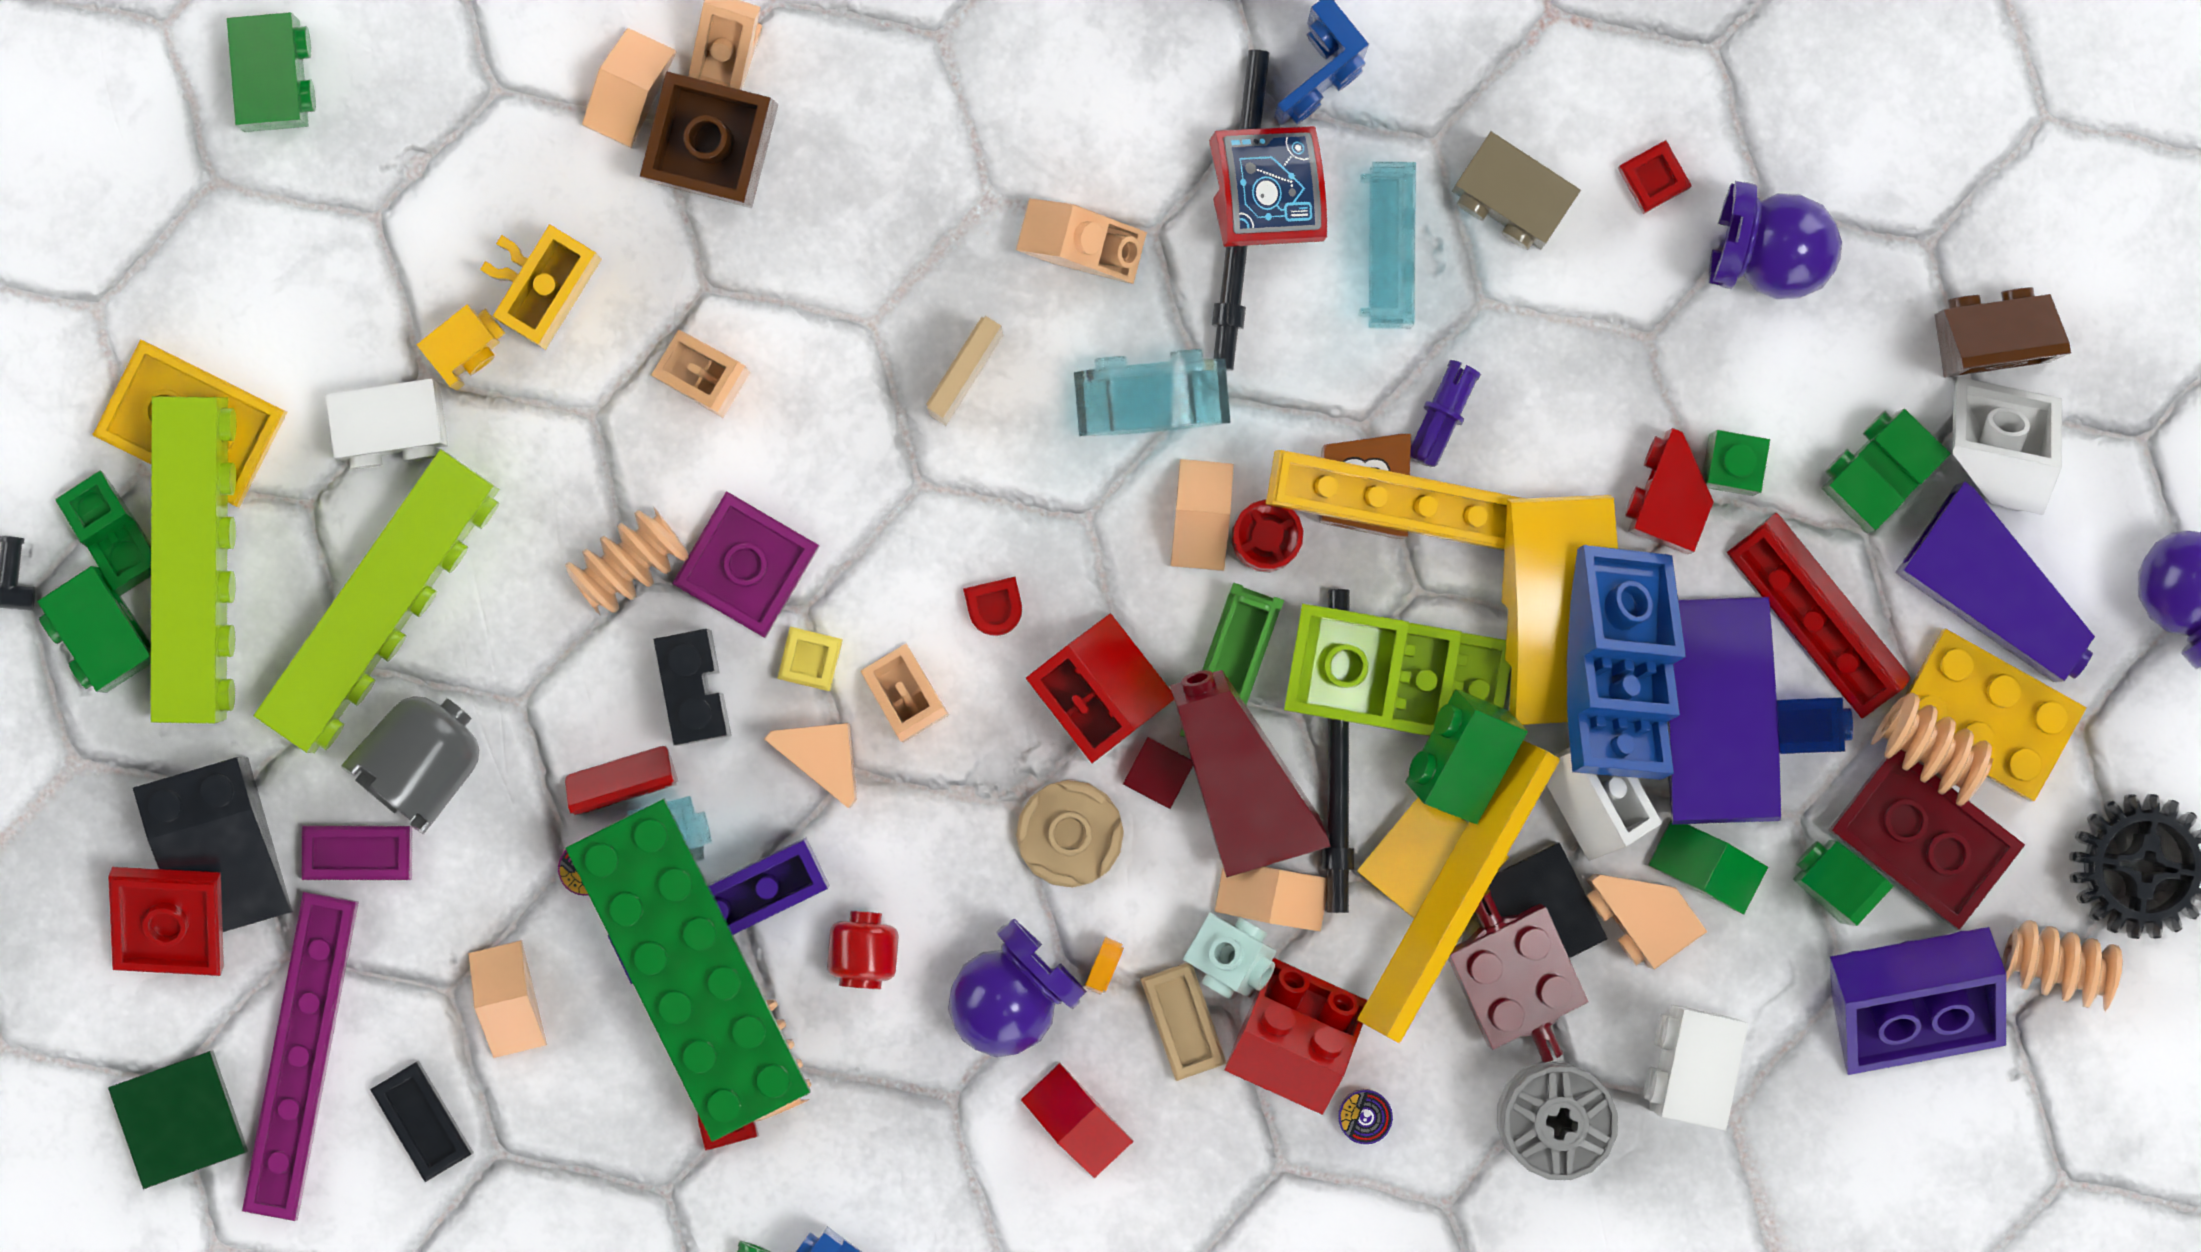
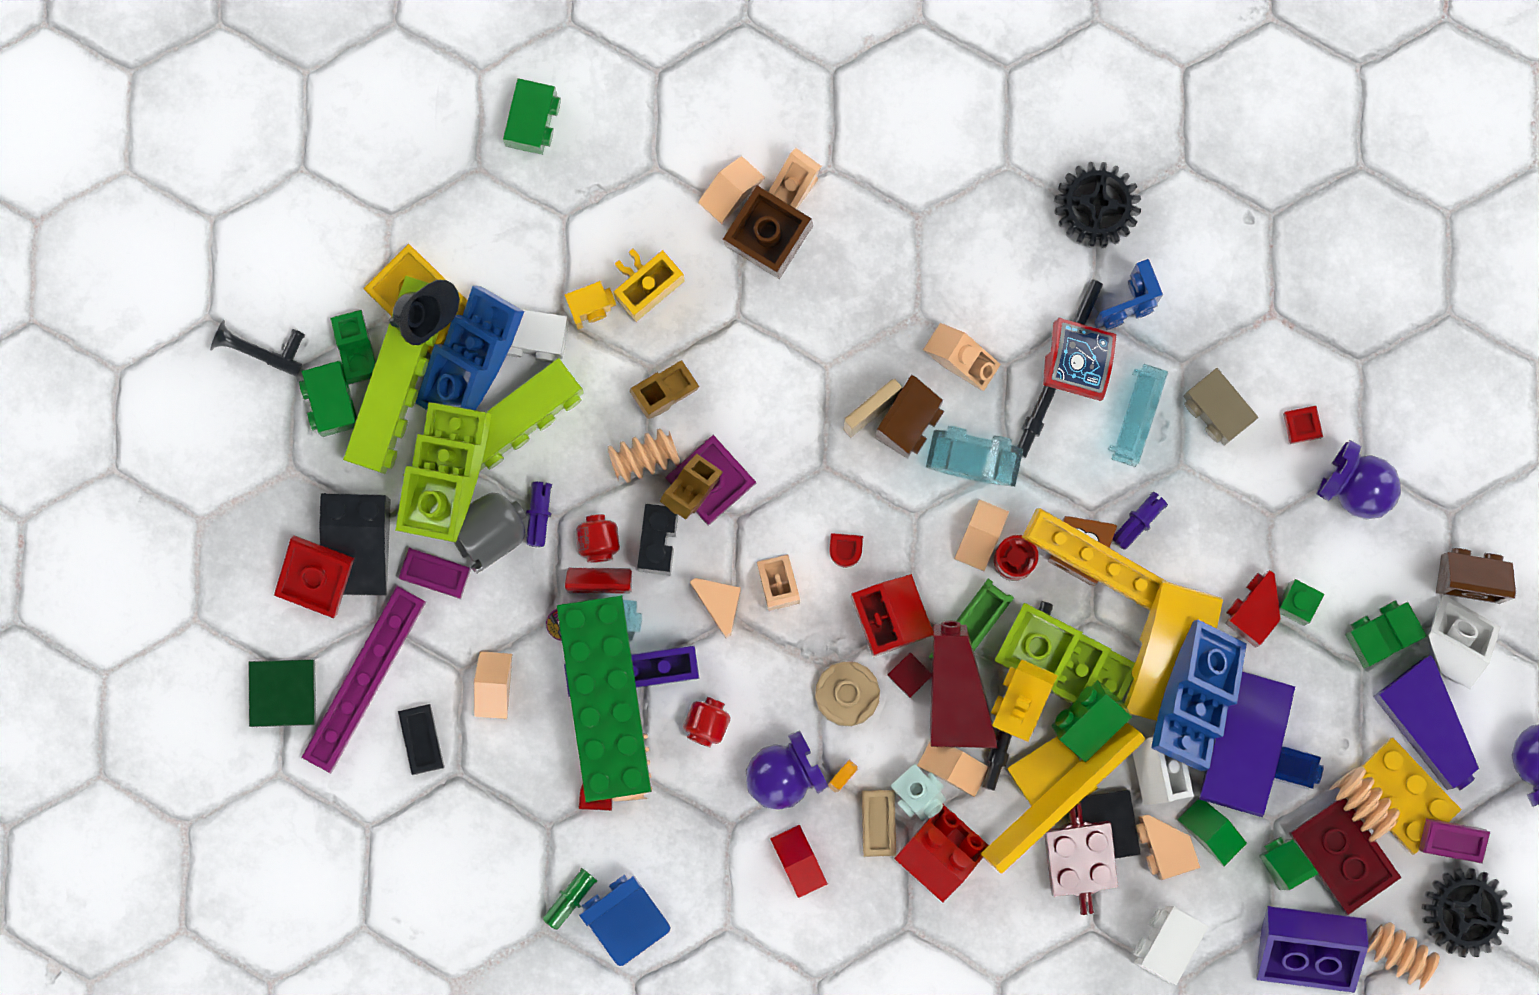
camera: 25 degrees right, 5 degrees down
light nougat slope [651,329,751,418] -> none
light yellow tile [777,627,843,692] -> none
tile [1338,1089,1393,1144] -> none
light grey wheel [1497,1061,1618,1180] -> none
red slope [1726,513,1911,719] -> none
none -> black piece [389,280,460,345]
none -> lime slope [395,402,492,542]
none -> blue slope [416,286,525,410]
none -> dark purple axle [526,482,552,547]
none -> red head [576,514,620,563]
none -> pearl gold brick [629,360,700,419]
none -> pearl gold brick [659,453,723,520]
none -> reddish brown slope [875,374,944,459]
none -> yellow brick [991,659,1058,742]
none -> magenta tile [1419,818,1490,864]

